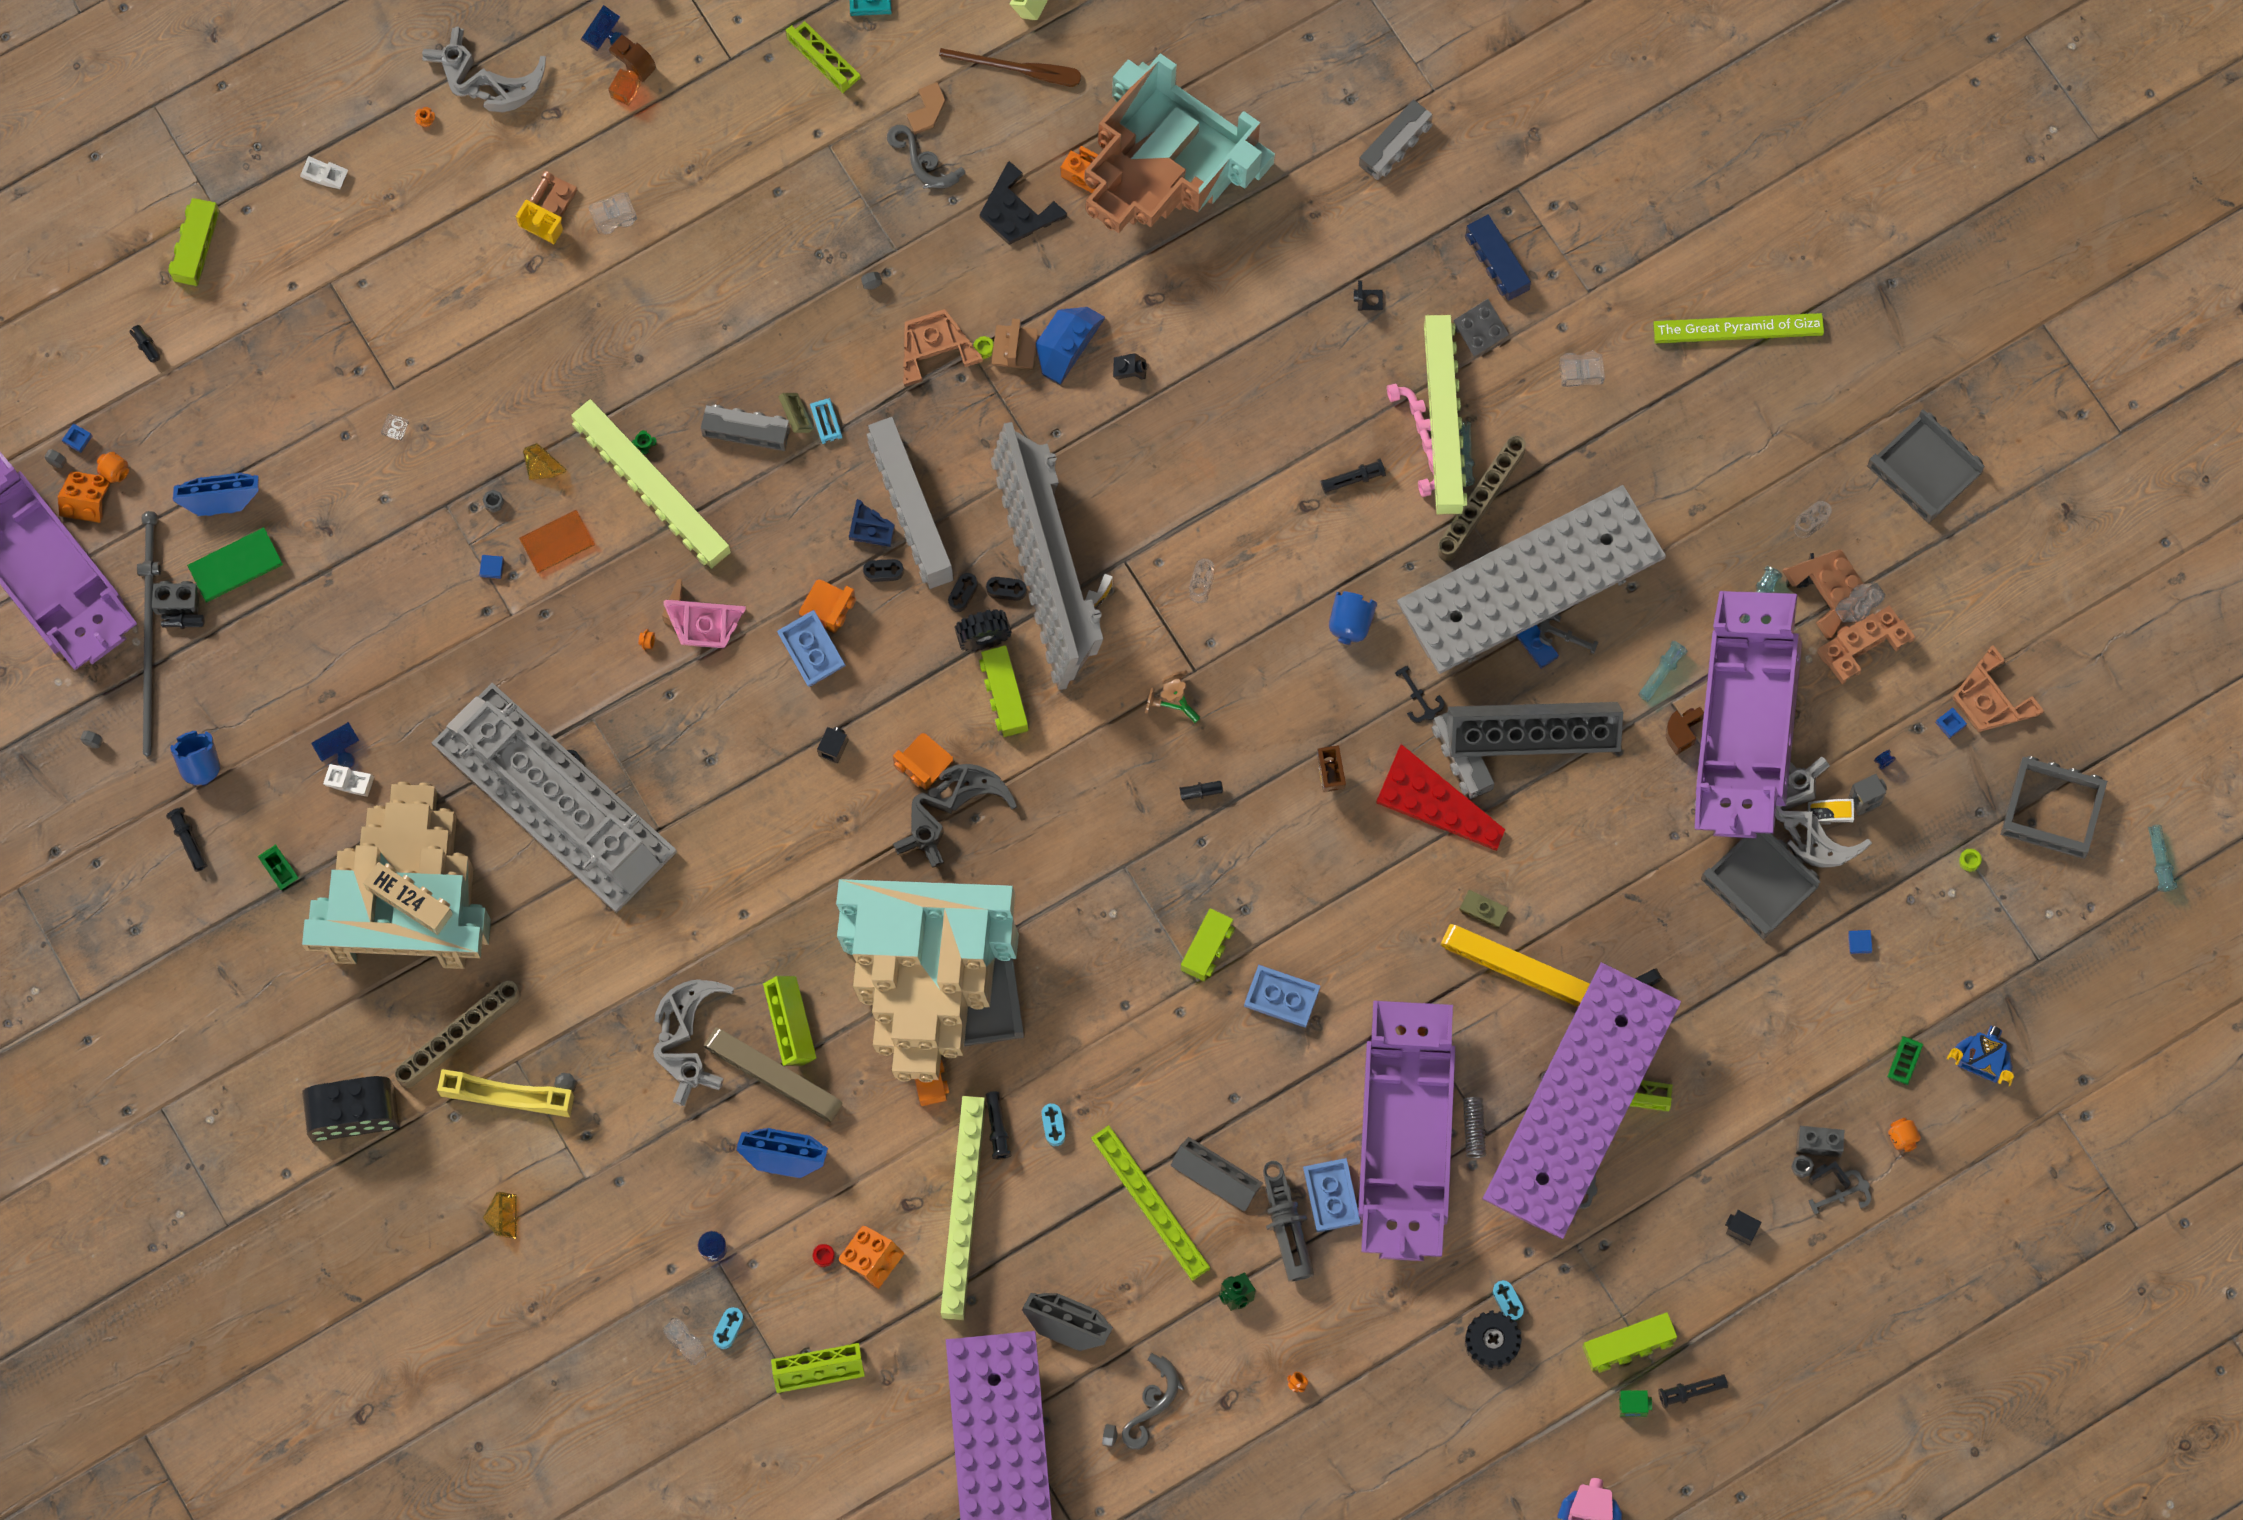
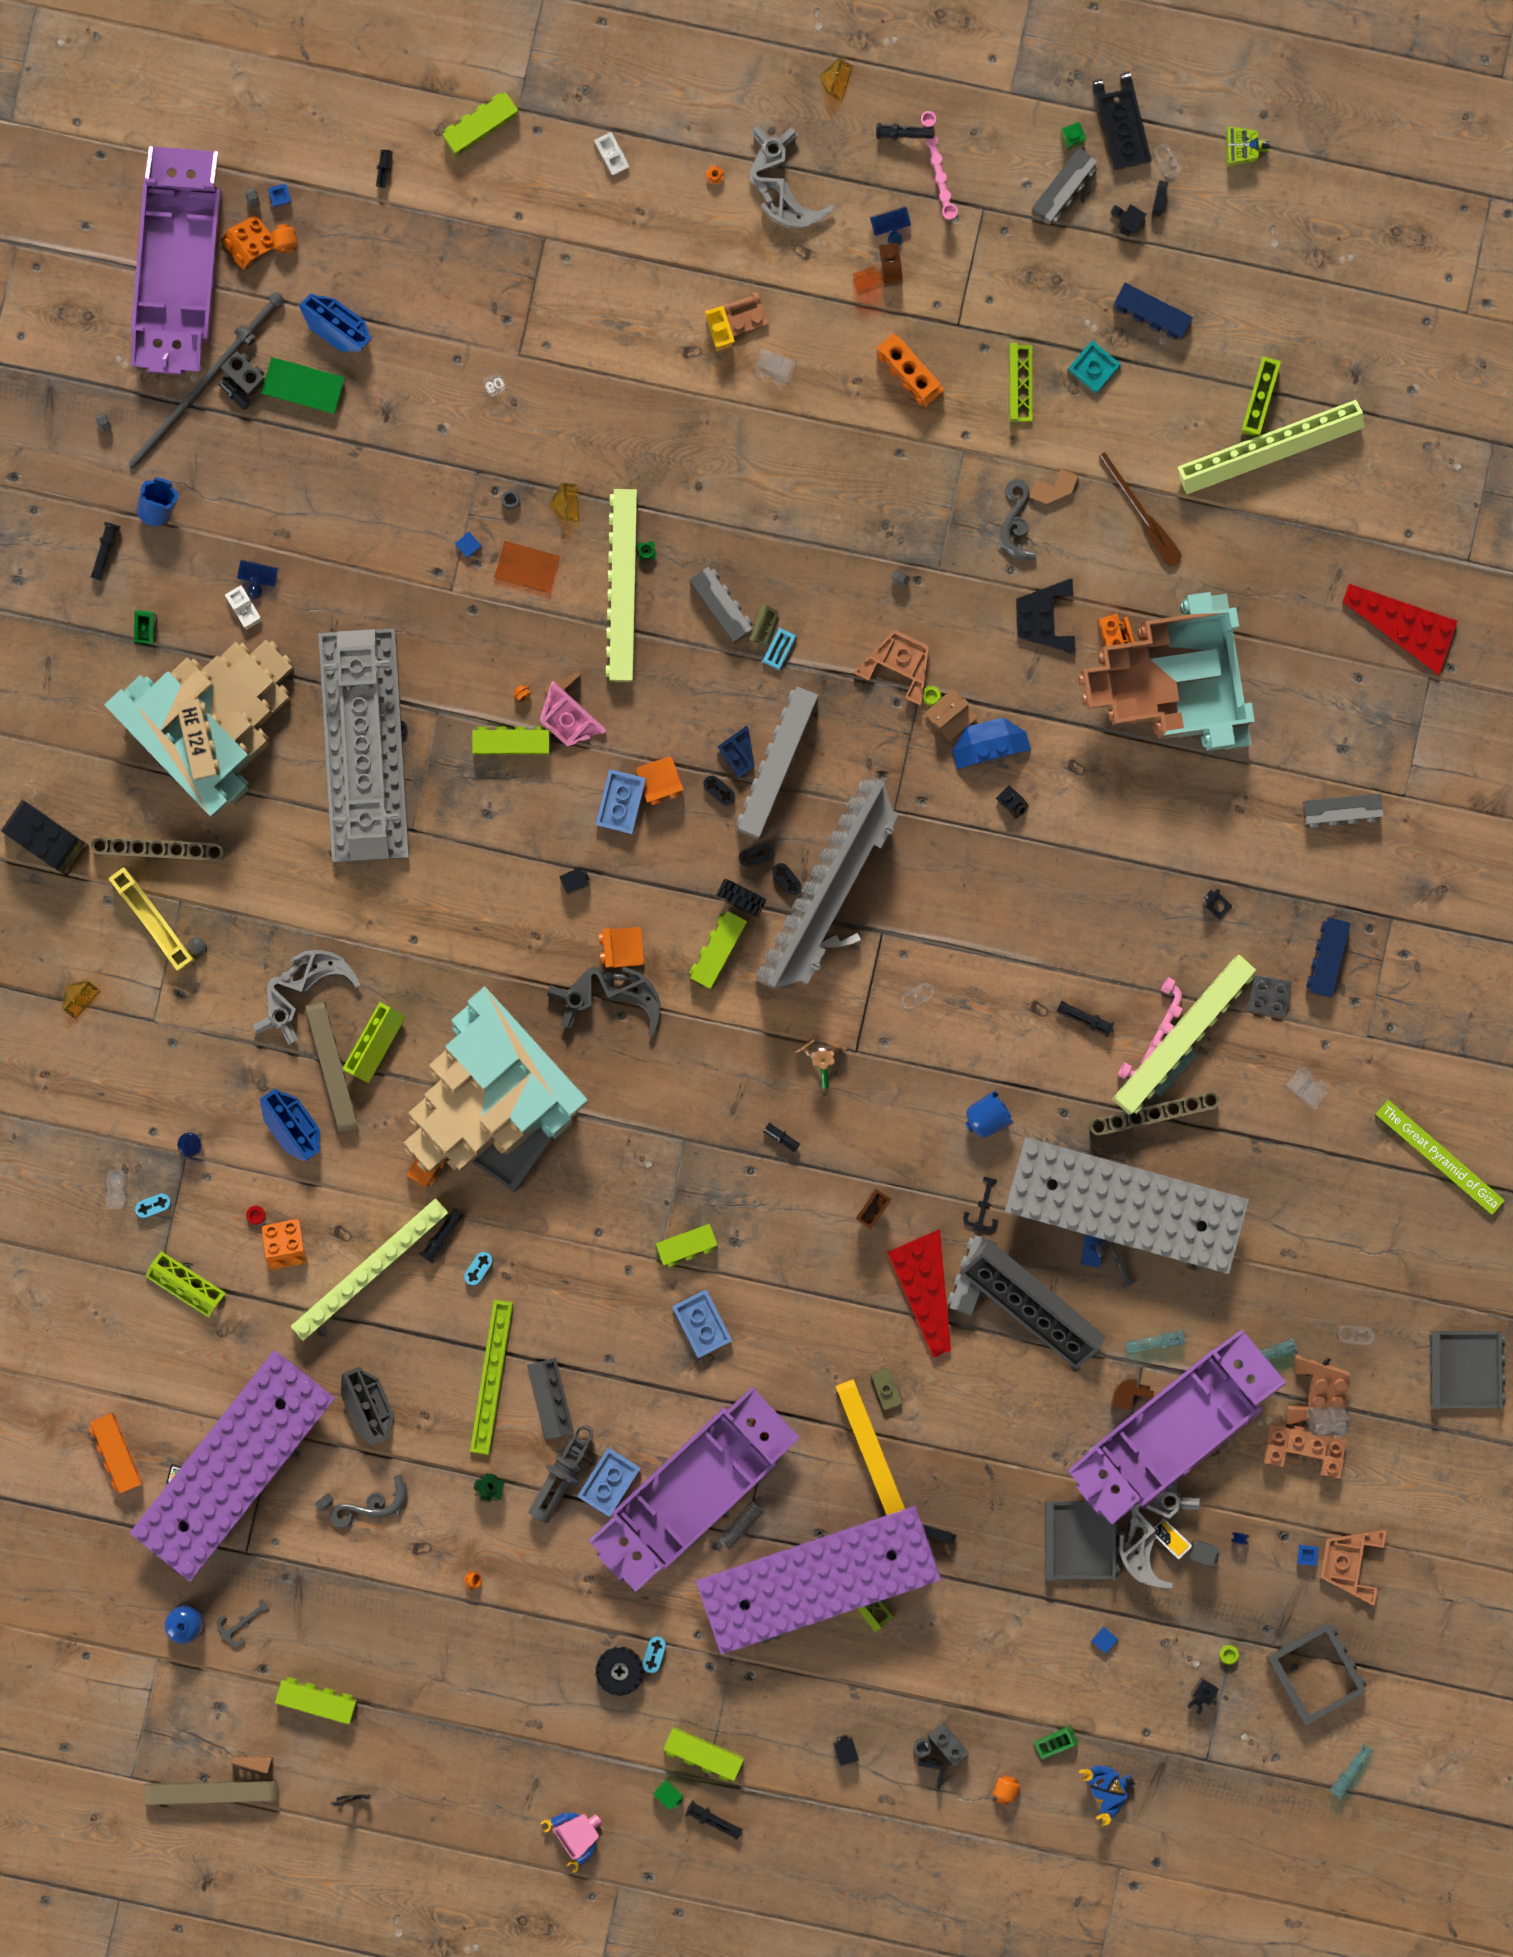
camera: 40 degrees right, 15 degrees up
dark grey piece [1808,1170,1871,1214] -> none
none -> lime brick [472,727,550,755]
none -> orange brick [876,333,944,408]
none -> black brick [1187,1677,1219,1715]

